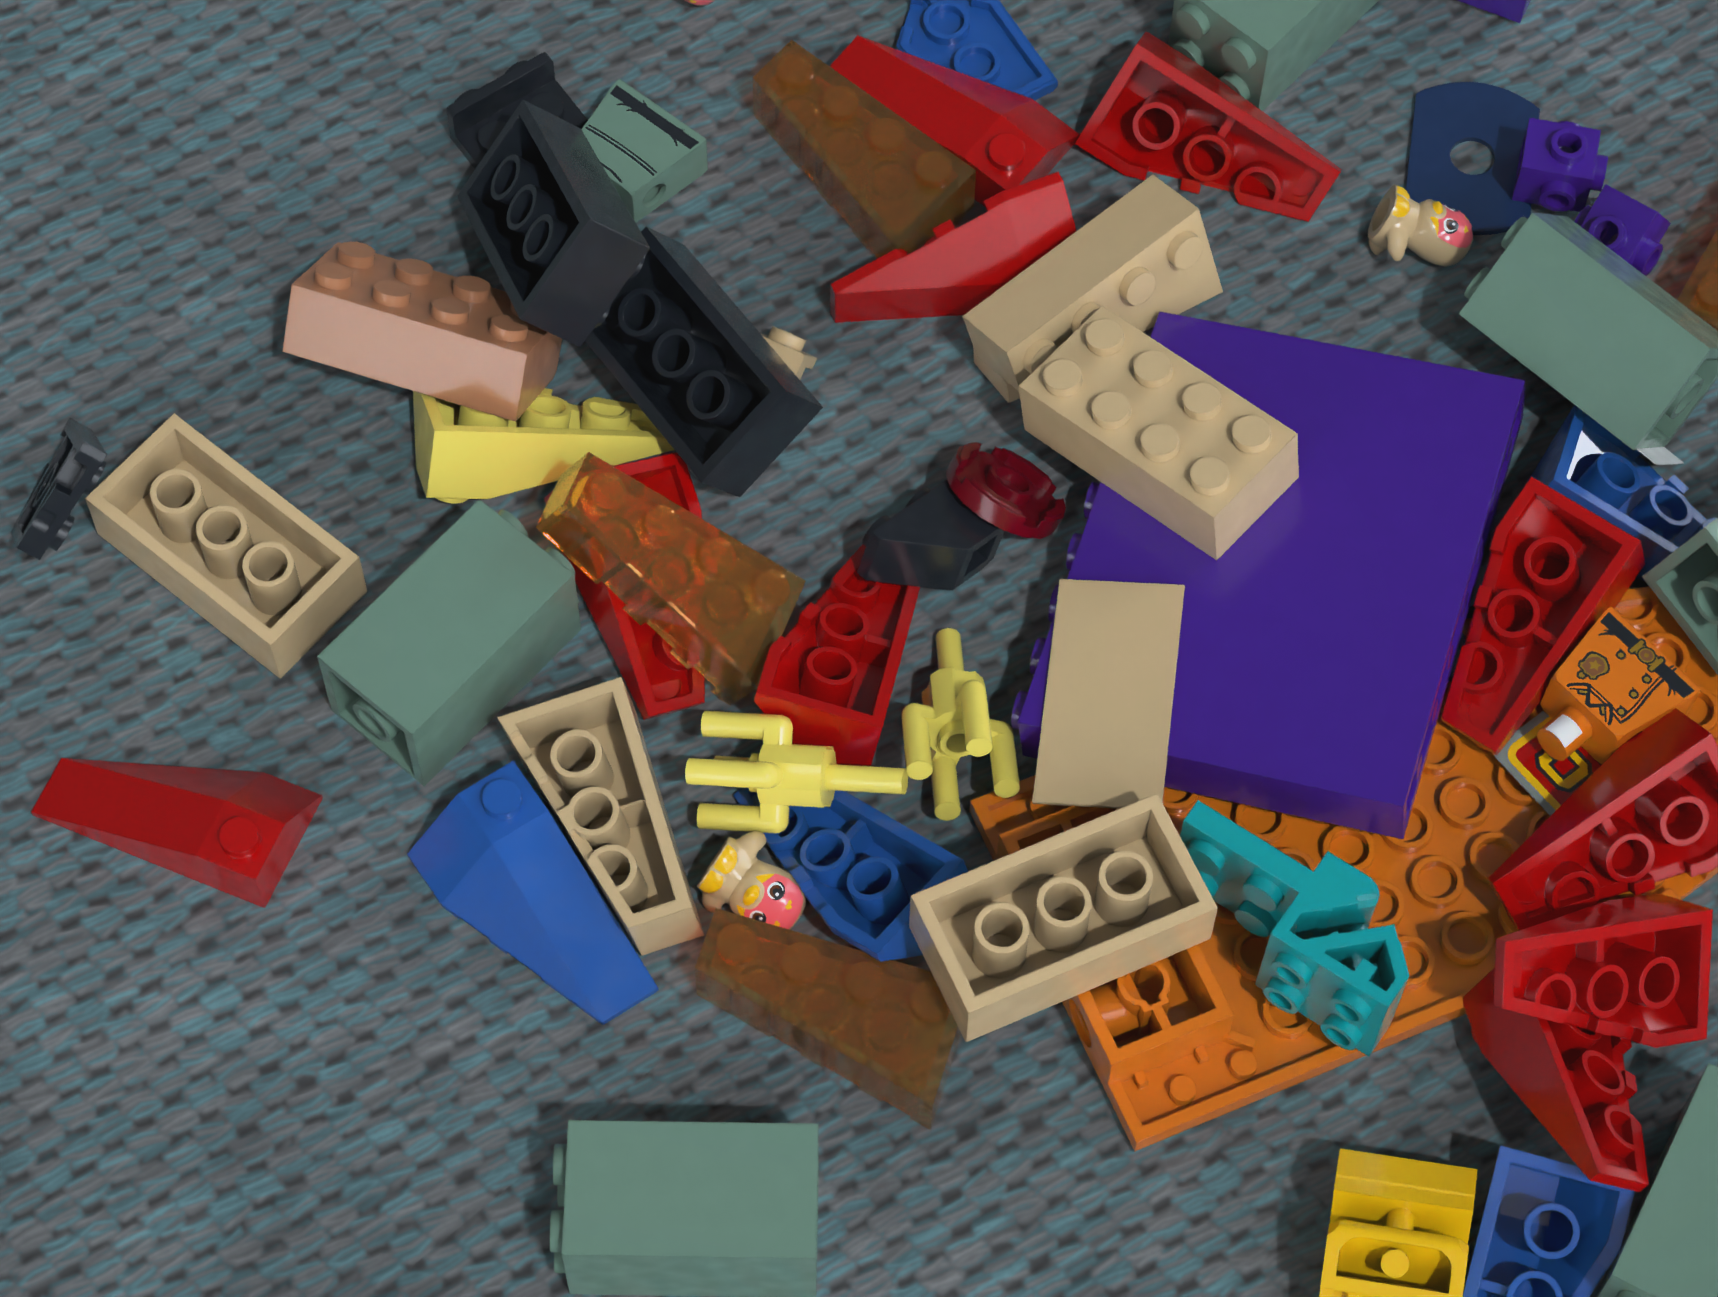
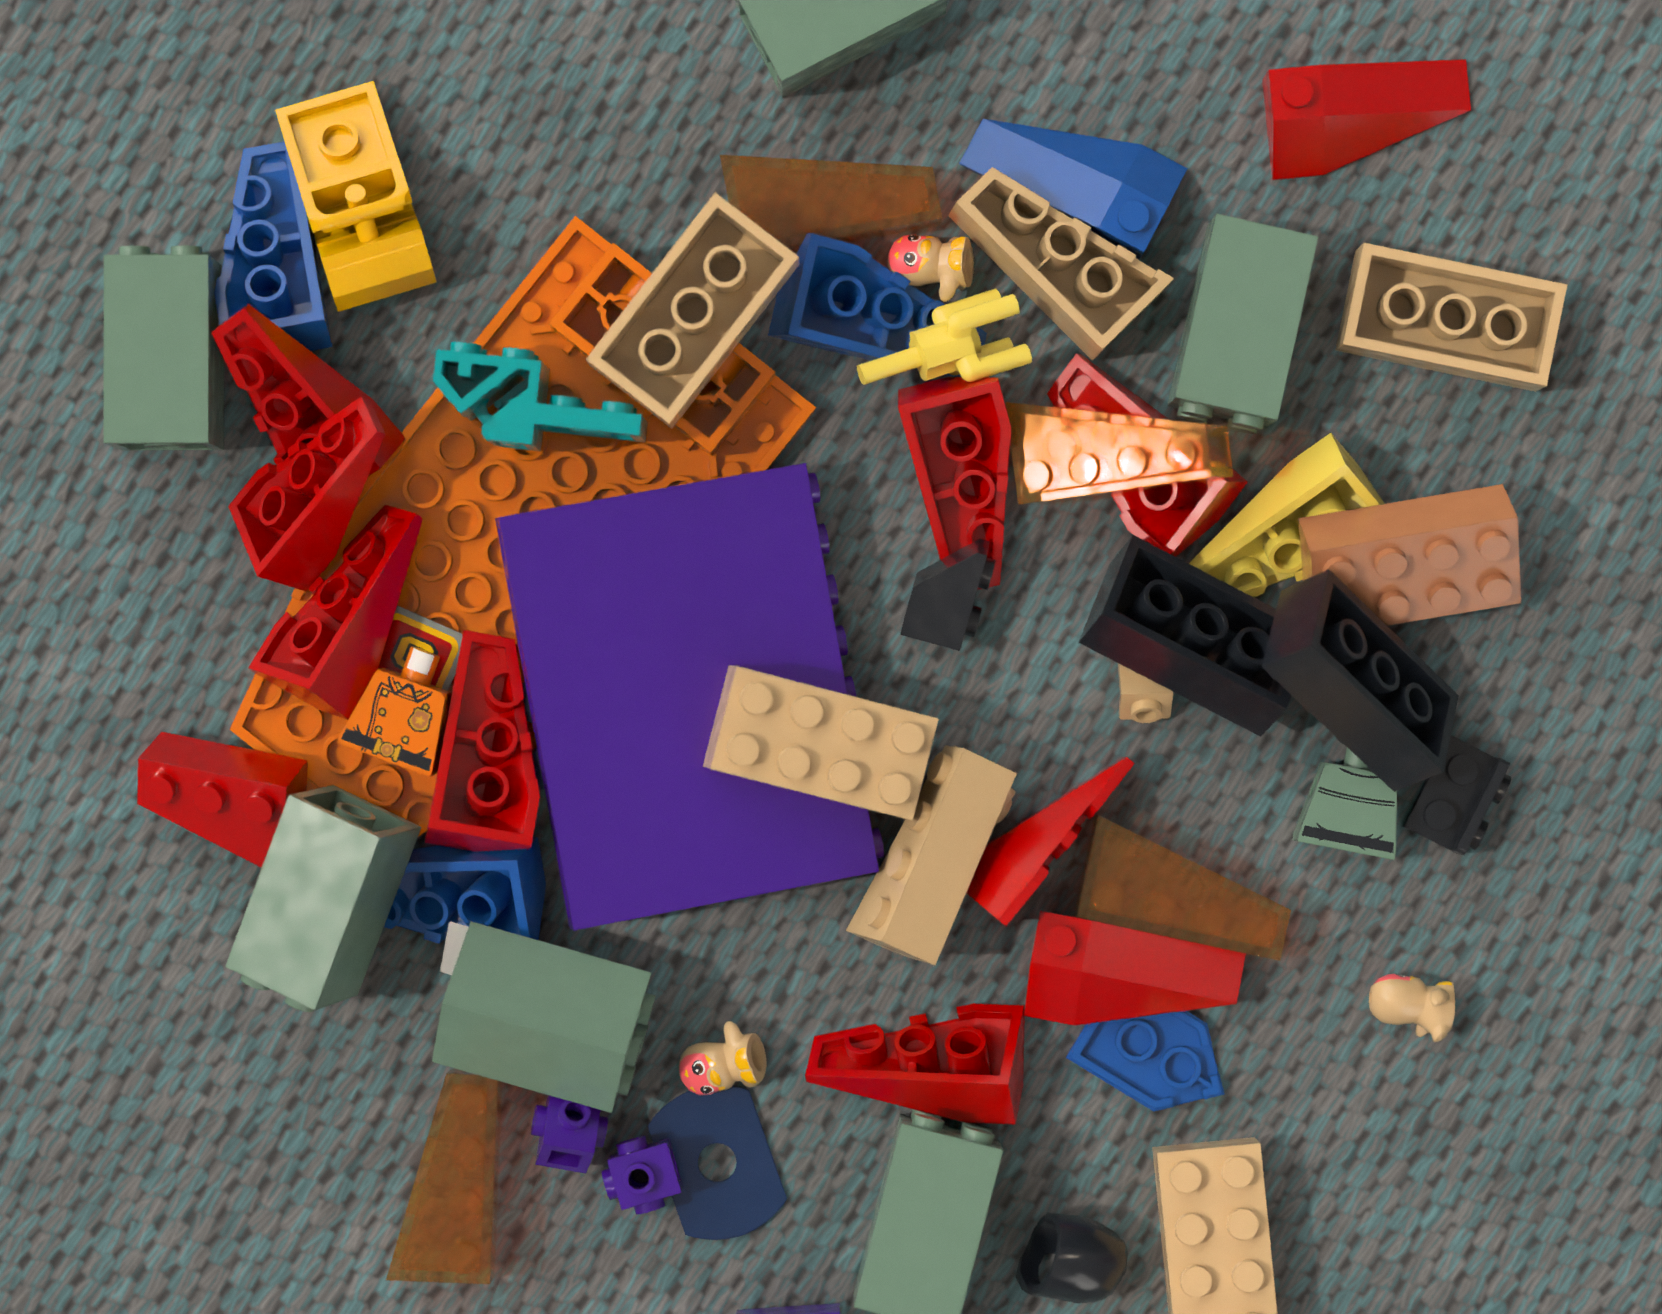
camera: 155 degrees right, 25 degrees up
black wing [11,418,107,560] -> none
light yellow plant [901,628,1020,821] -> none
dark red tile [946,442,1066,539] -> none
tan piece [1032,579,1185,809] -> none

